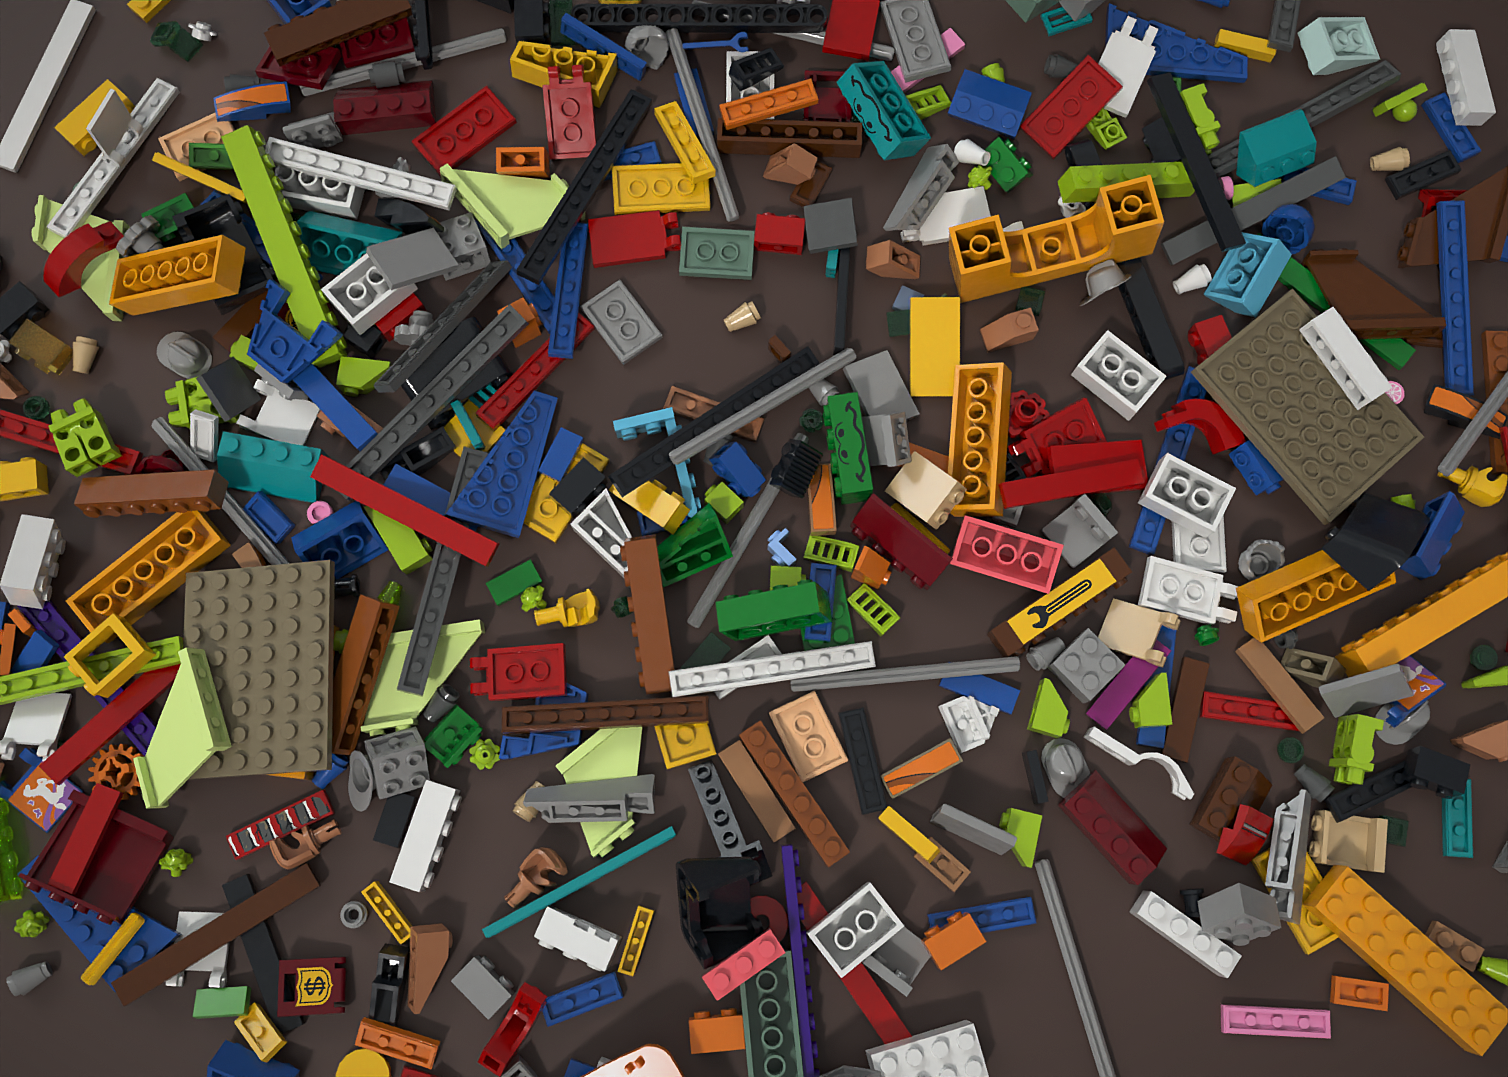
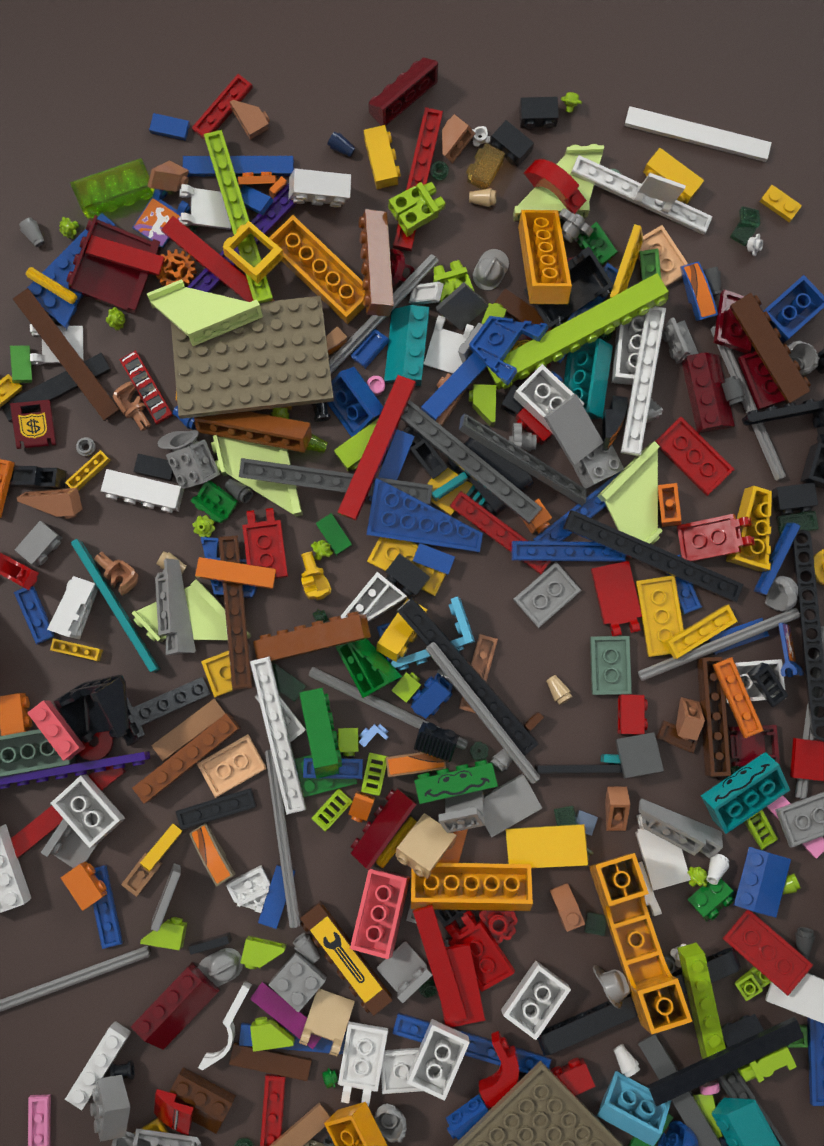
camera: 85 degrees right, 5 degrees up
none -> orange tile [195,557,276,589]

